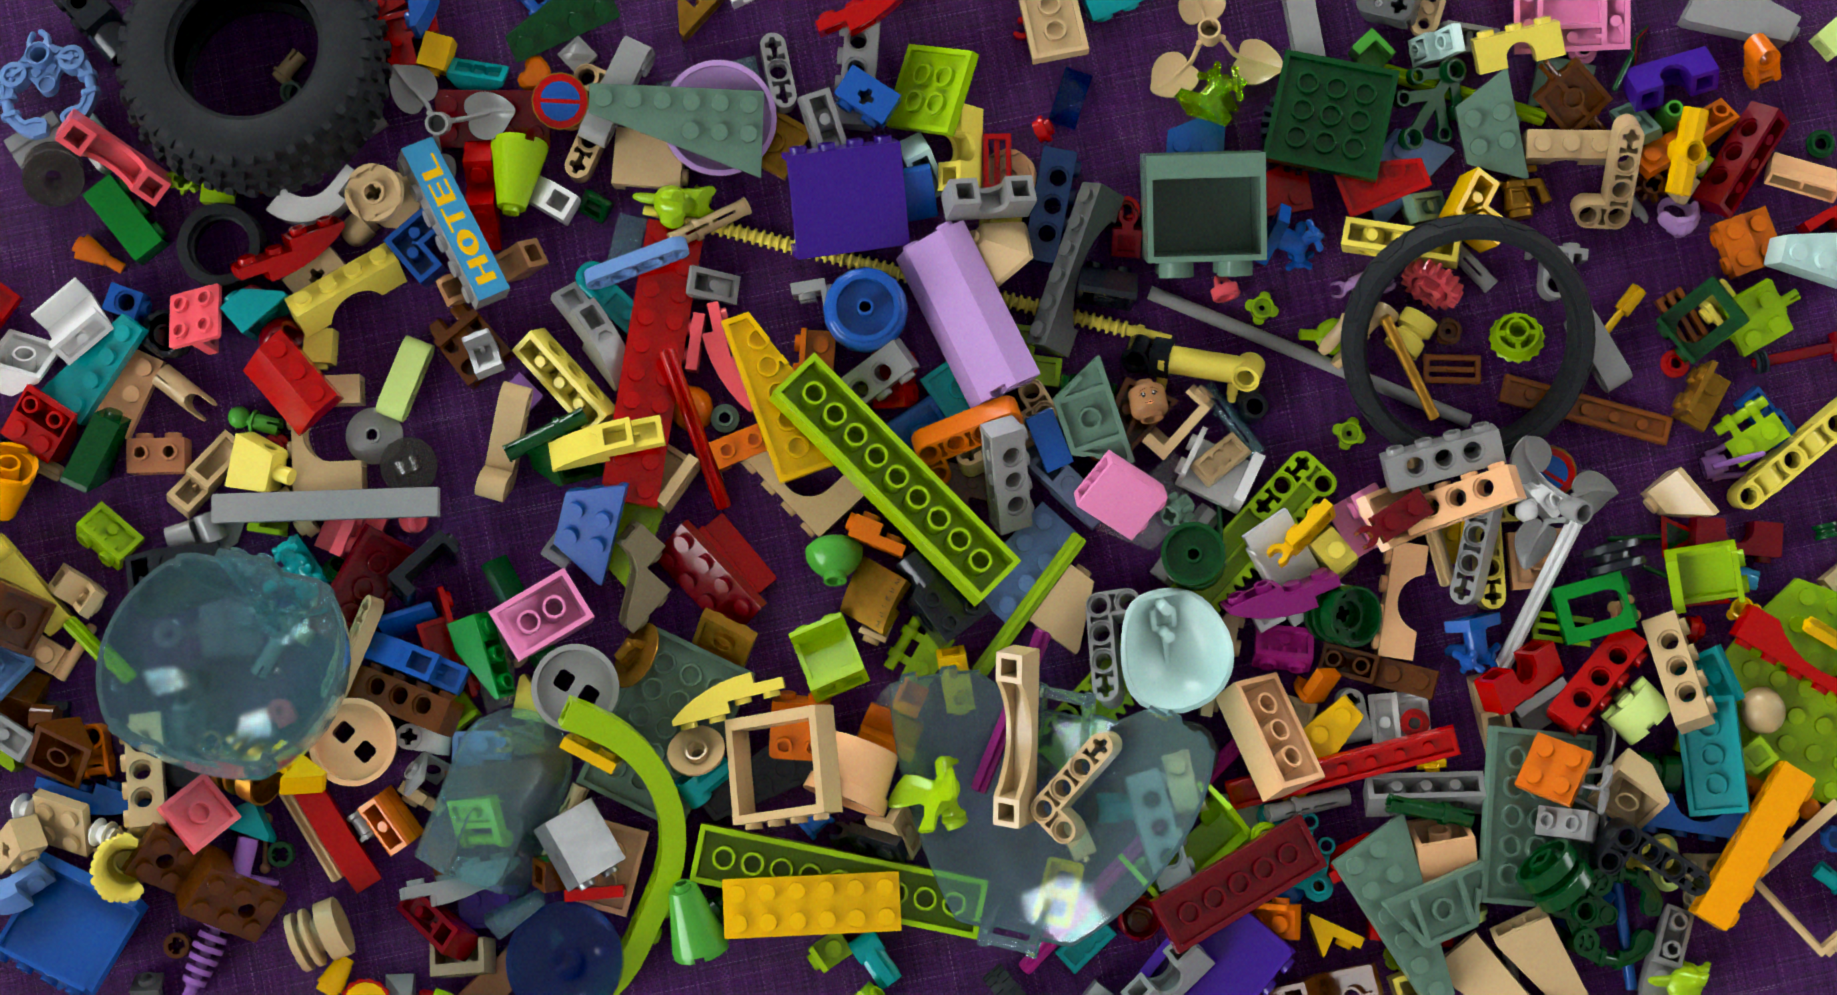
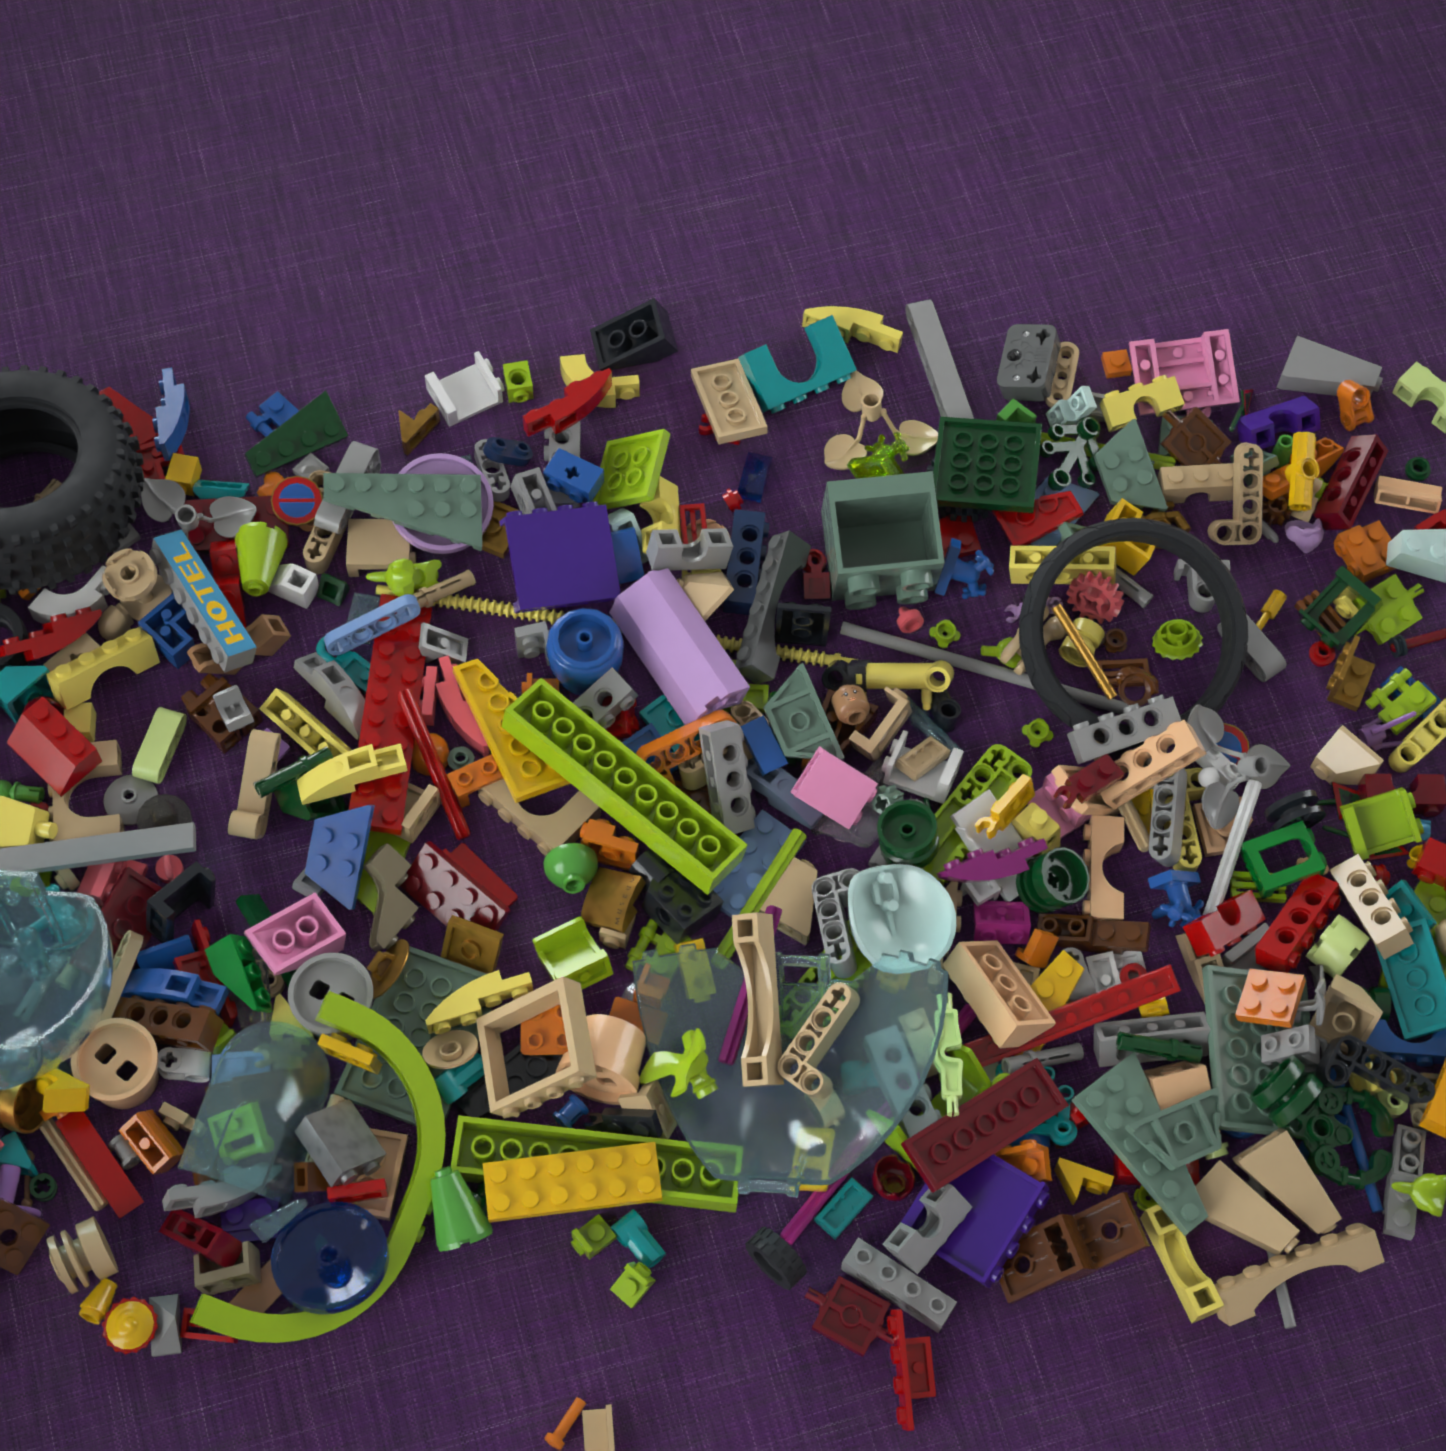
camera: 10 degrees left, 20 degrees down
light grey bracket [404,751,452,797] -> none
dark orange tile [1497,373,1673,446] -> none
none -> dark blue plate [483,437,533,466]
none -> yellowish green piece [933,993,963,1117]
none -> reddish brown piece [1116,666,1159,706]

